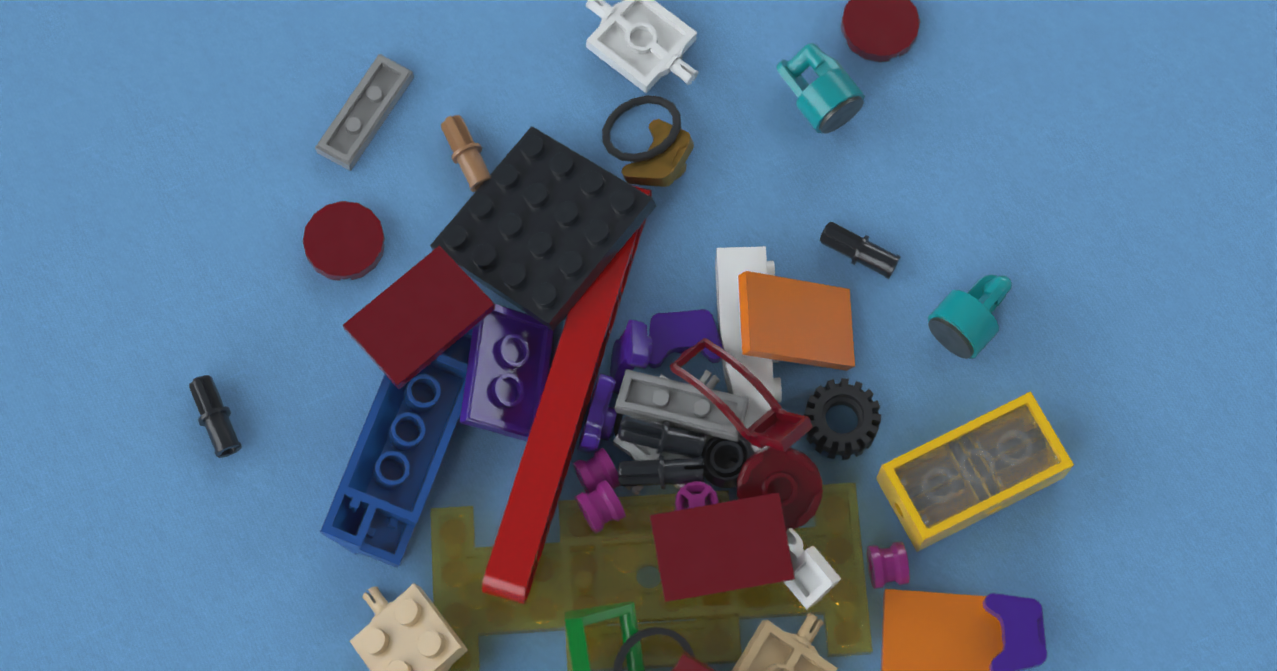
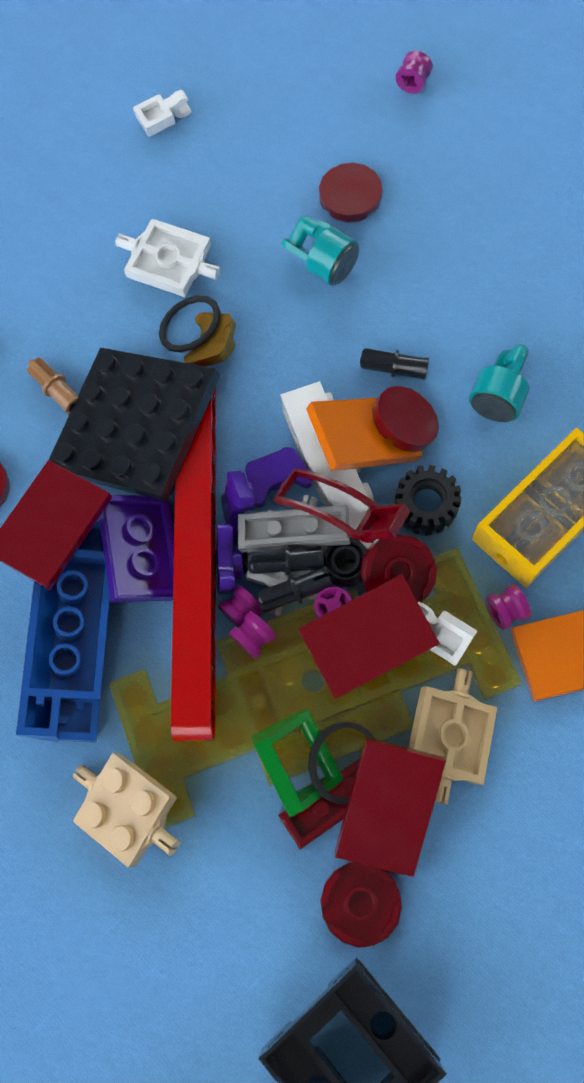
camera: 10 degrees left, 0 degrees up
none -> dark red tile [372,386,439,452]

